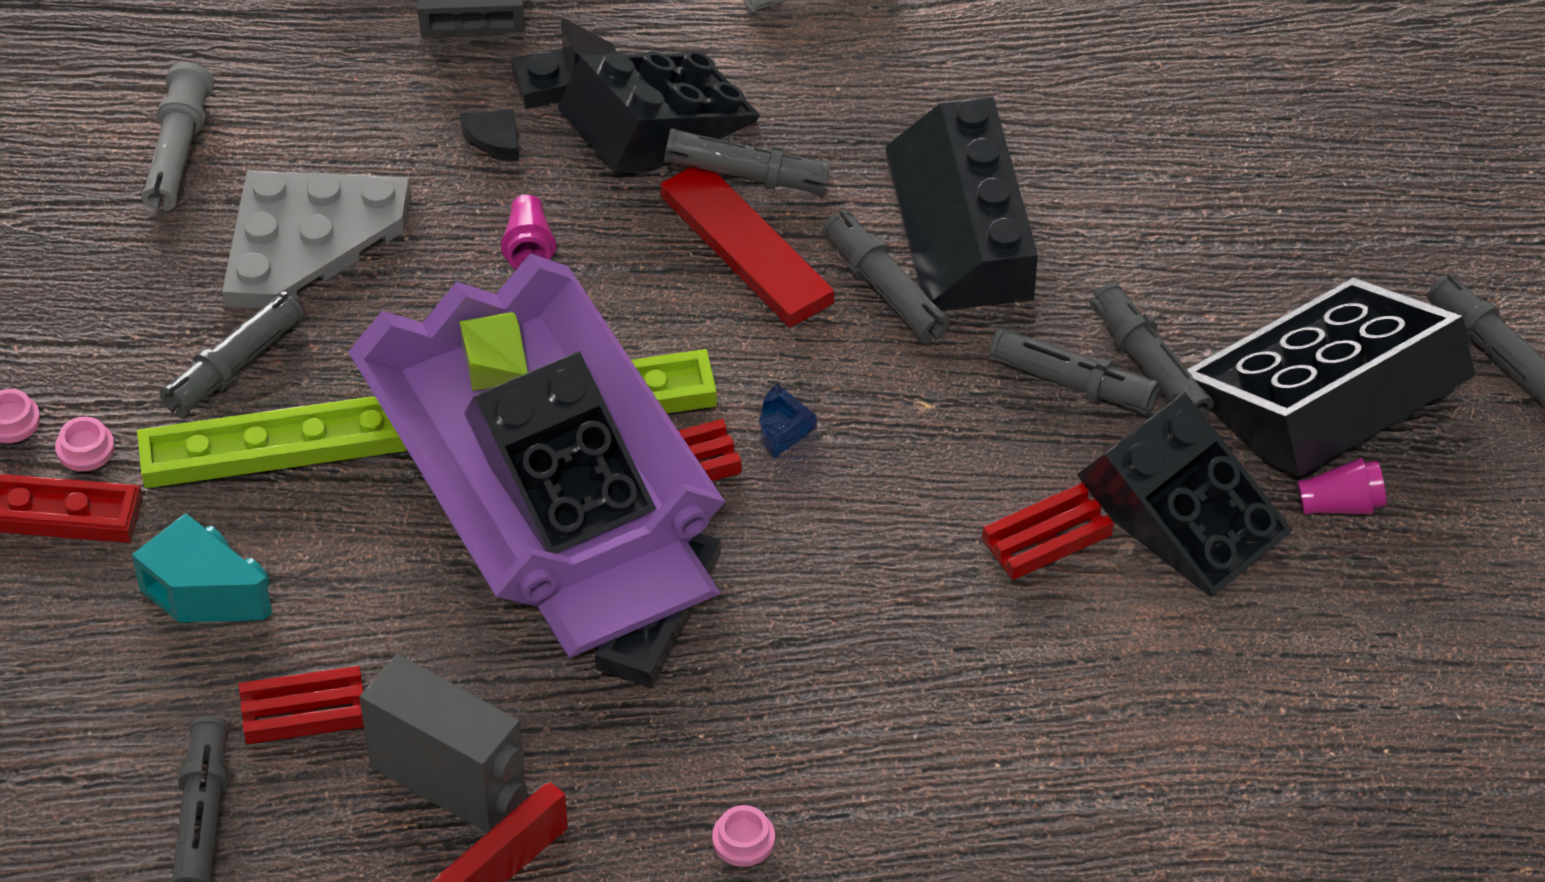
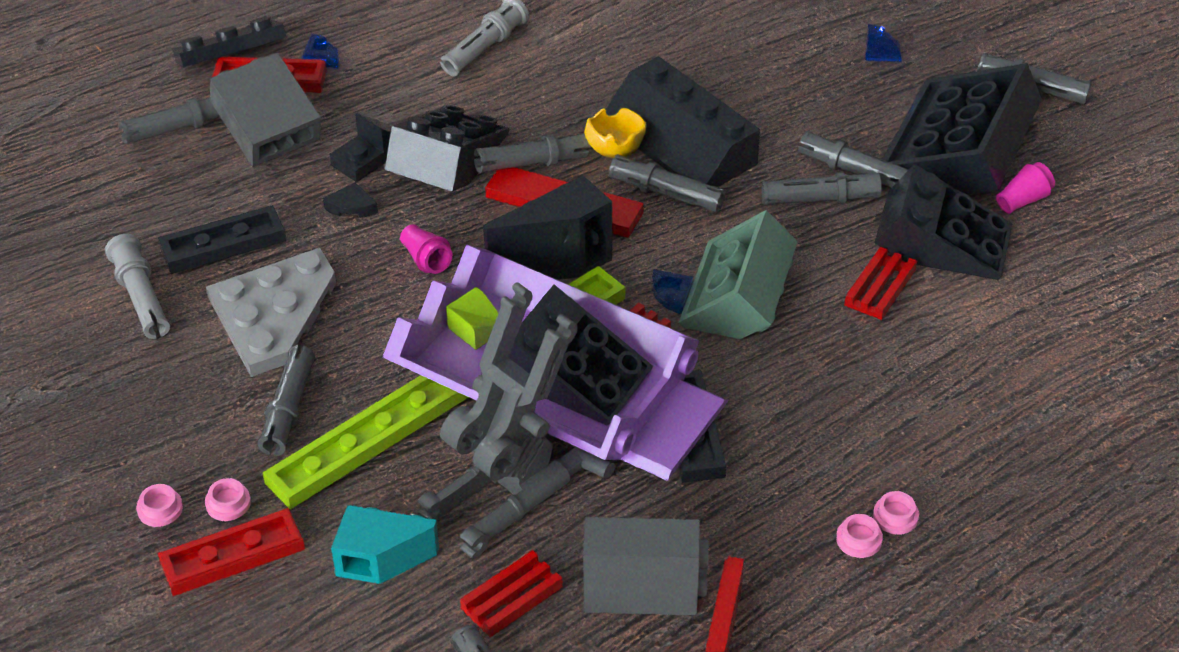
camera: 30 degrees left, 5 degrees down
none -> black plate [158,205,286,274]
none -> dark grey piece [418,282,615,559]
none -> black slope [483,175,612,280]
none -> yellow hair [584,108,646,158]
none -> sand green slope [678,210,798,339]
none -> clear blue tile [865,24,902,62]
none -> bright pink plate [873,491,919,535]

